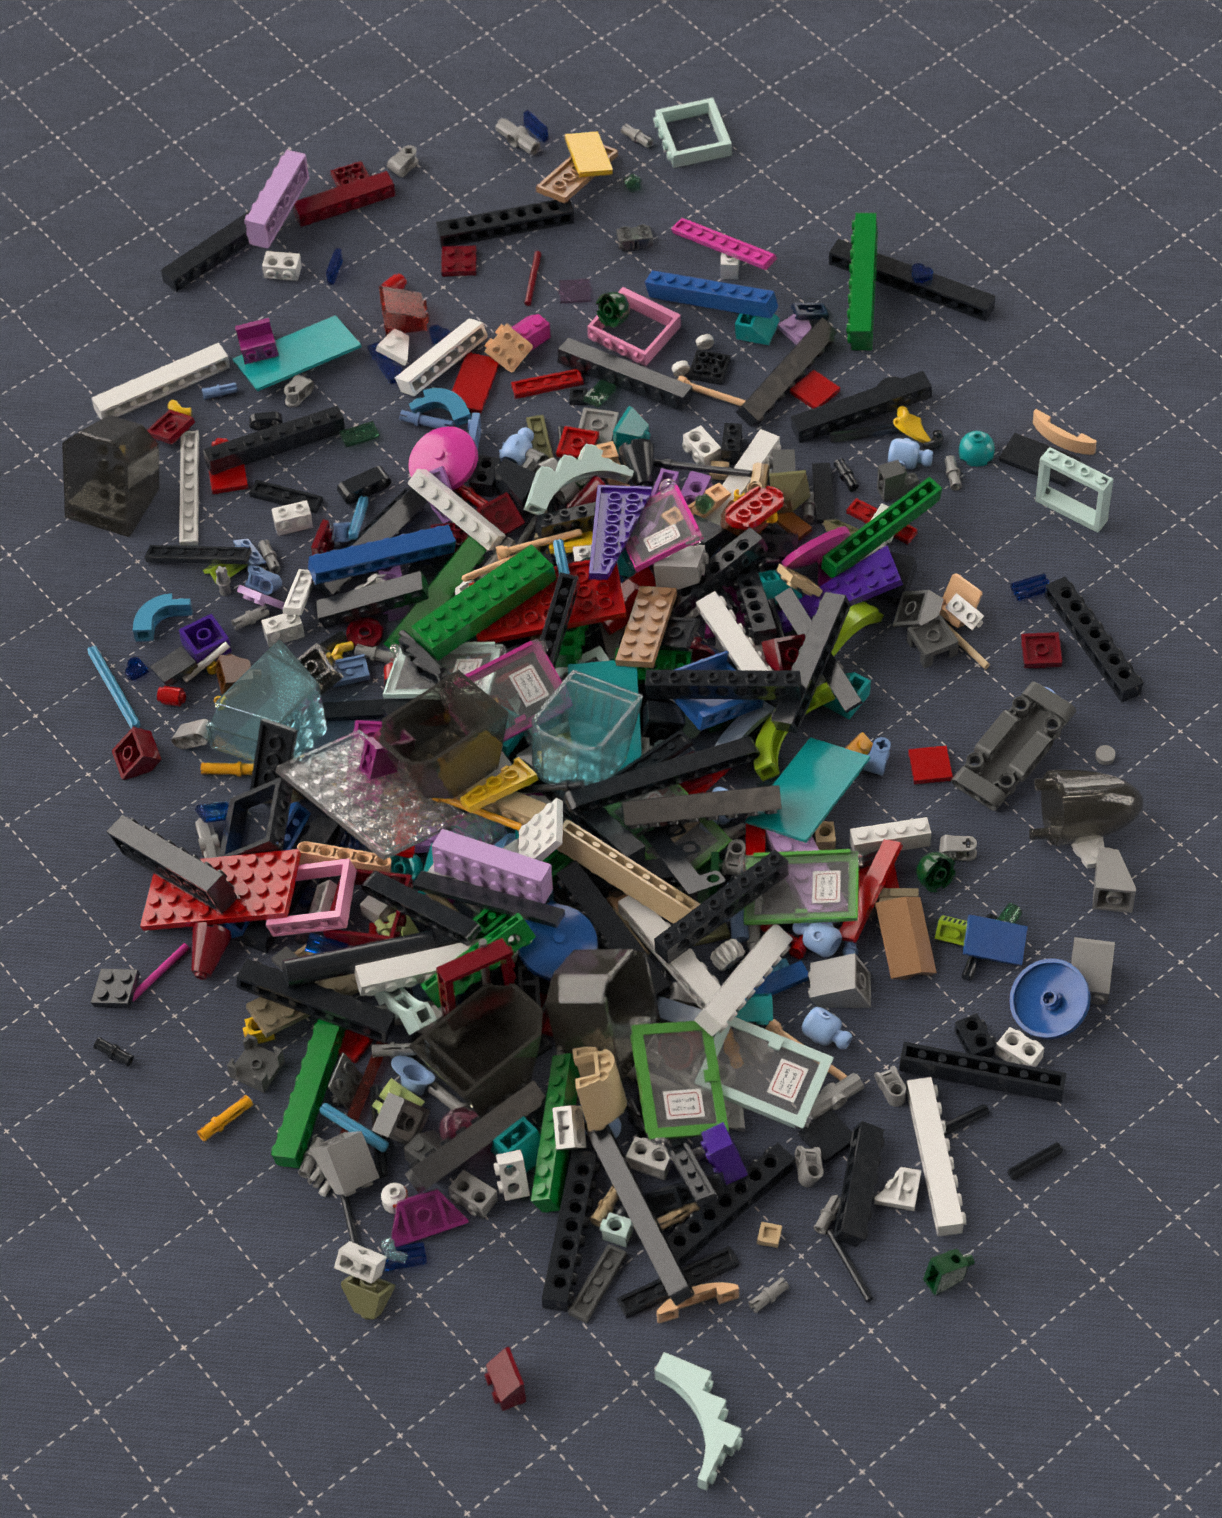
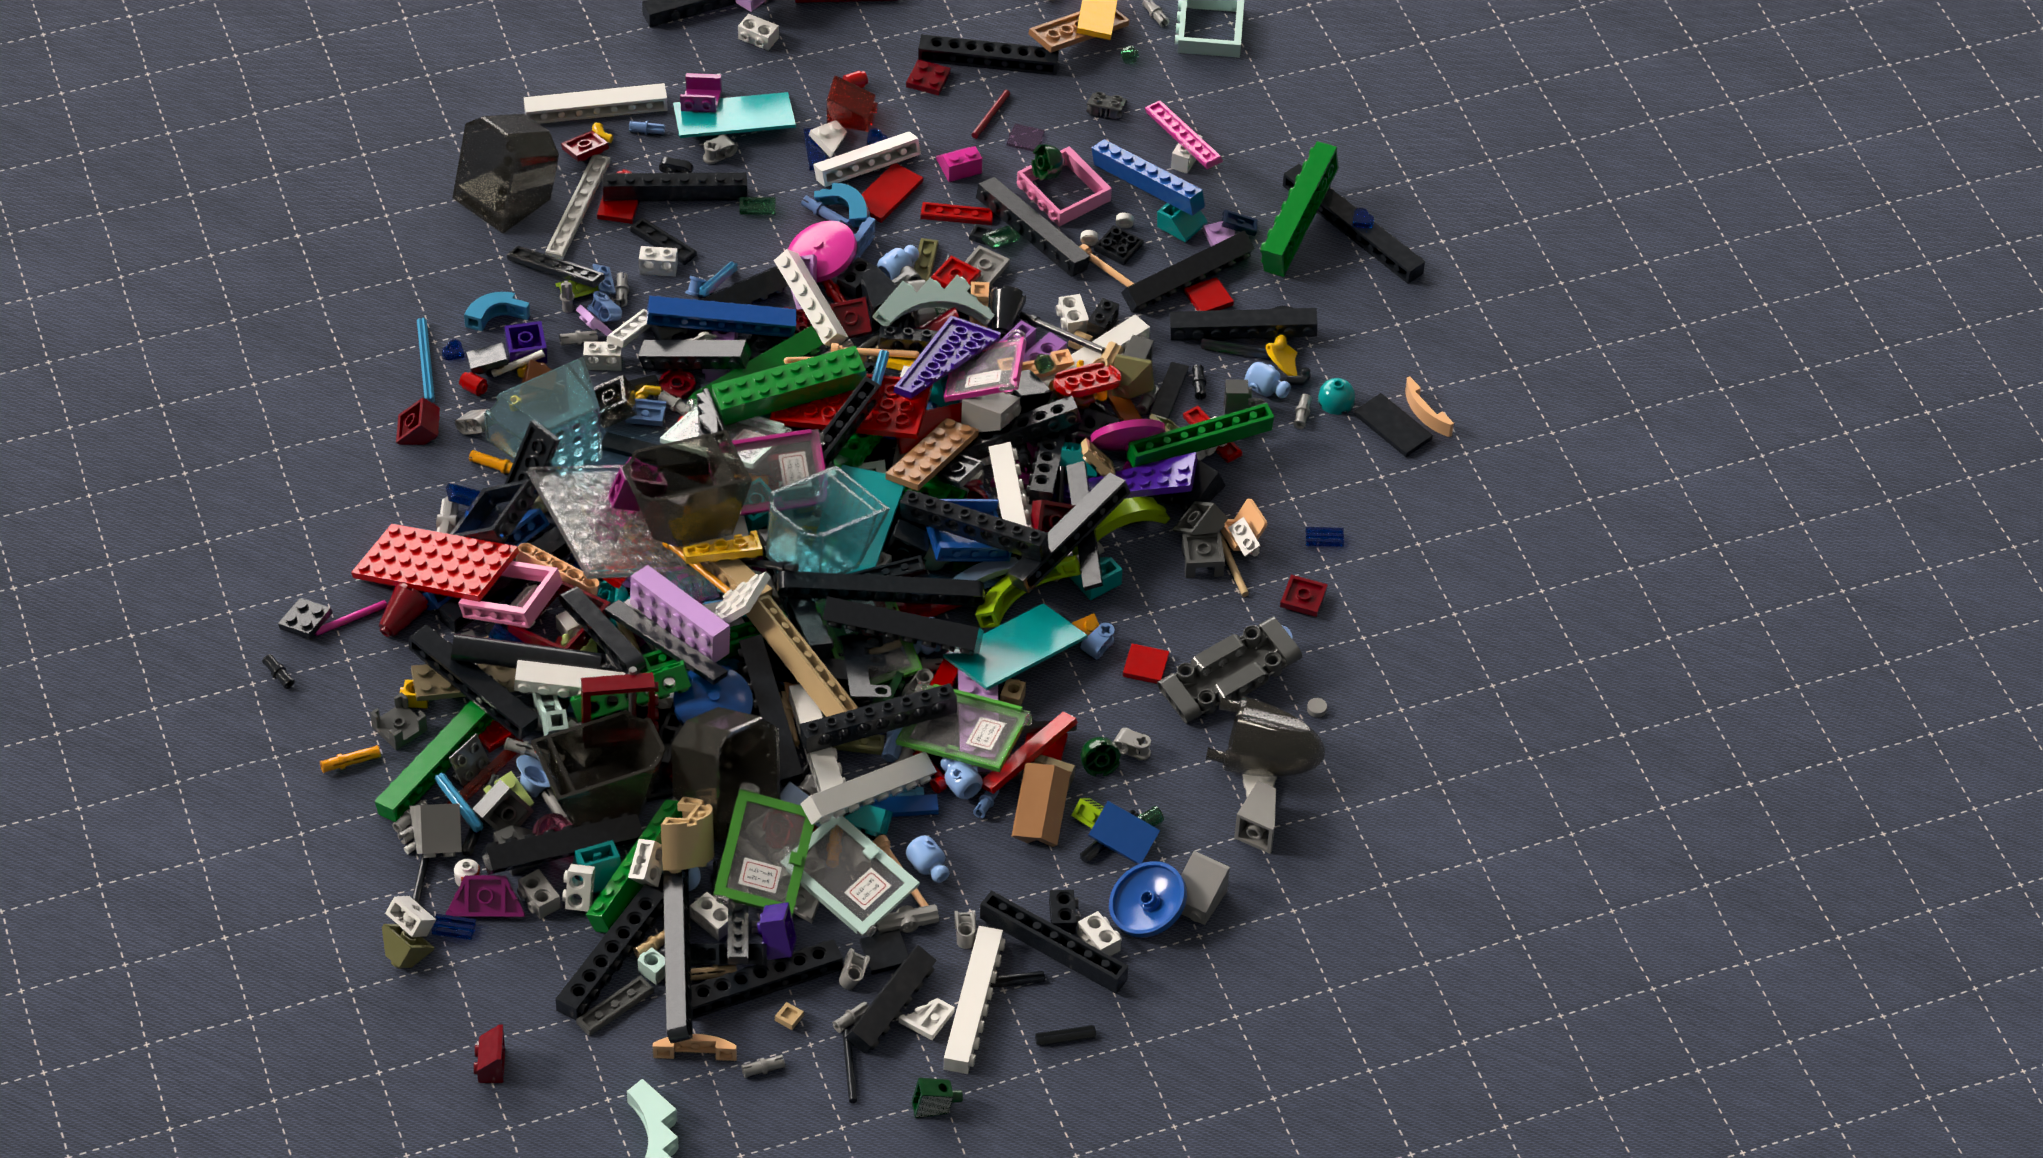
camera: 15 degrees right, 5 degrees down
brick [106,815,238,914] -> none
dark red tile [311,519,335,556] -> none
clear blue tile [326,248,343,285] -> none
black beam [337,466,391,504] -> none
clear light blue arm [381,1237,407,1264] -> none
light nougat bracket [484,323,533,372] -> none
teal slope [613,406,650,455] -> none
black tile [616,1246,740,1319] -> none
white gear [710,939,745,971] -> none
light grey slope [808,953,871,1008] -> none
white brick [850,817,931,857] -> none
light aqua window [1035,447,1113,533] -> none
black brick [1045,577,1143,703] -> none

